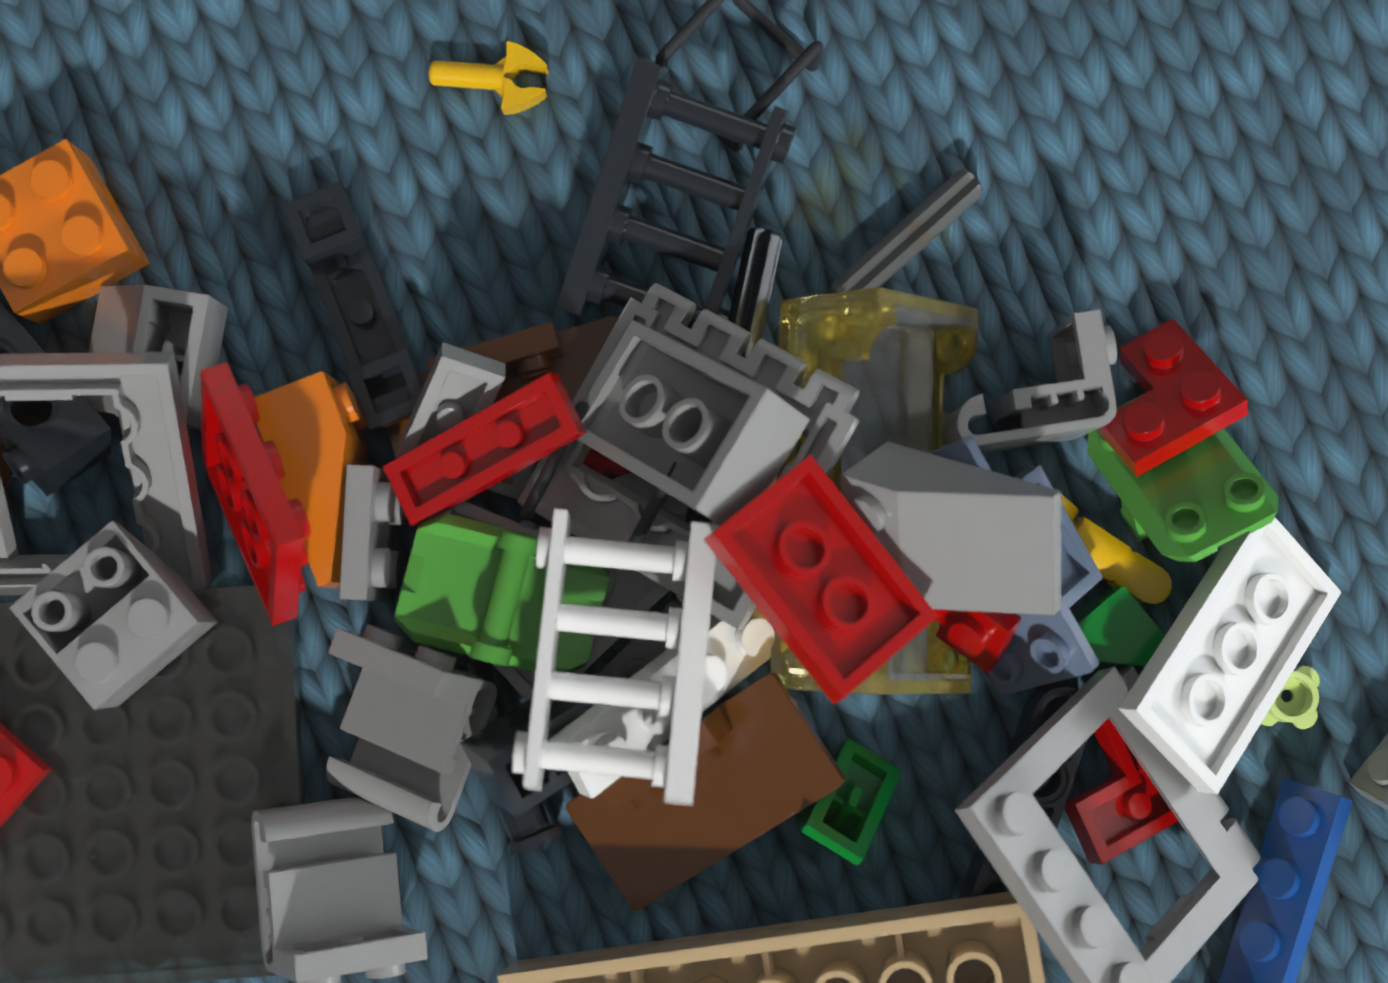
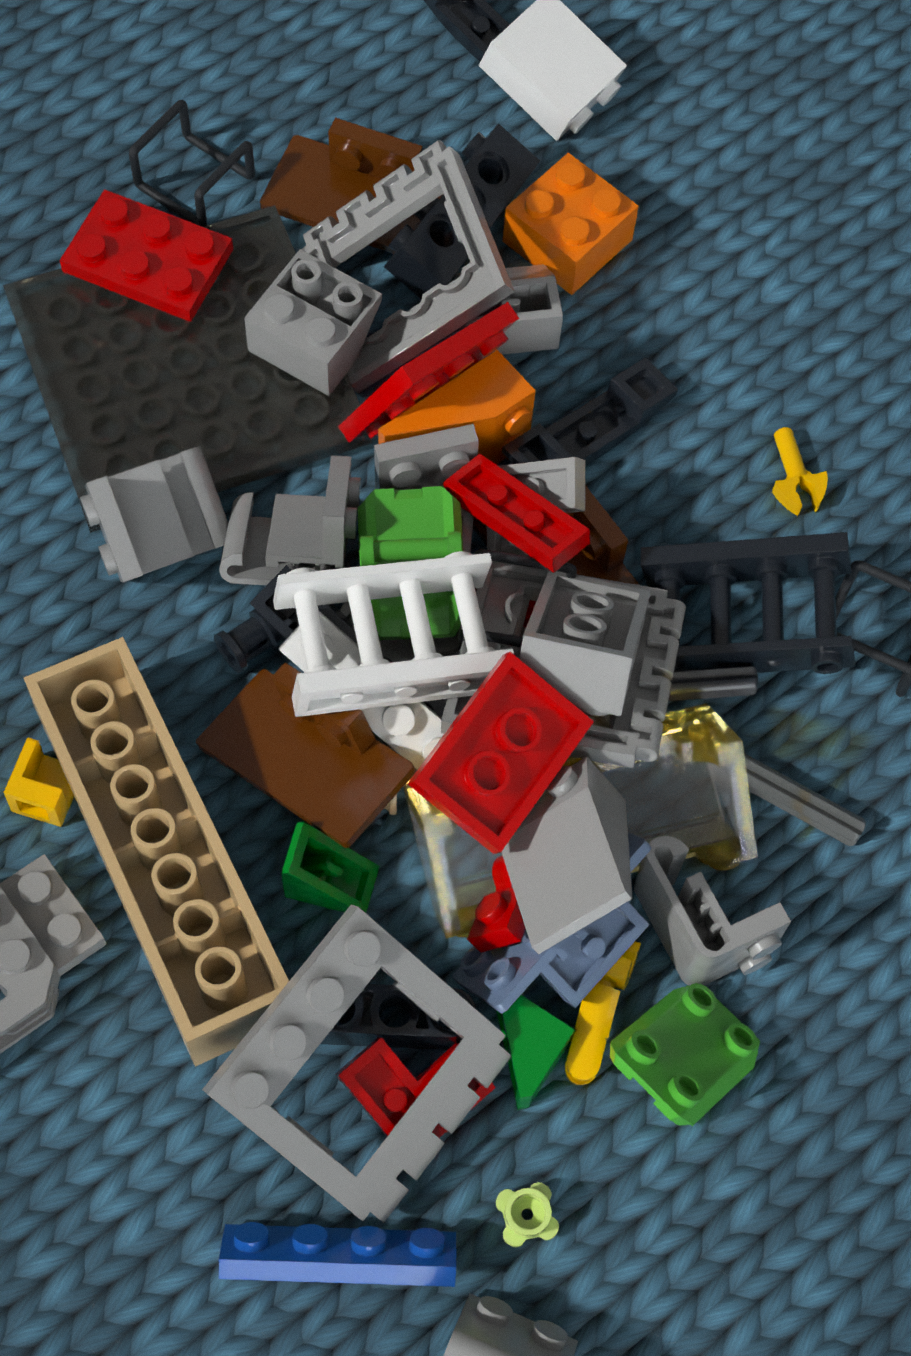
camera: 70 degrees right, 20 degrees down
red plate [1100,318,1248,477] -> none
white plate [1118,518,1341,794] -> none

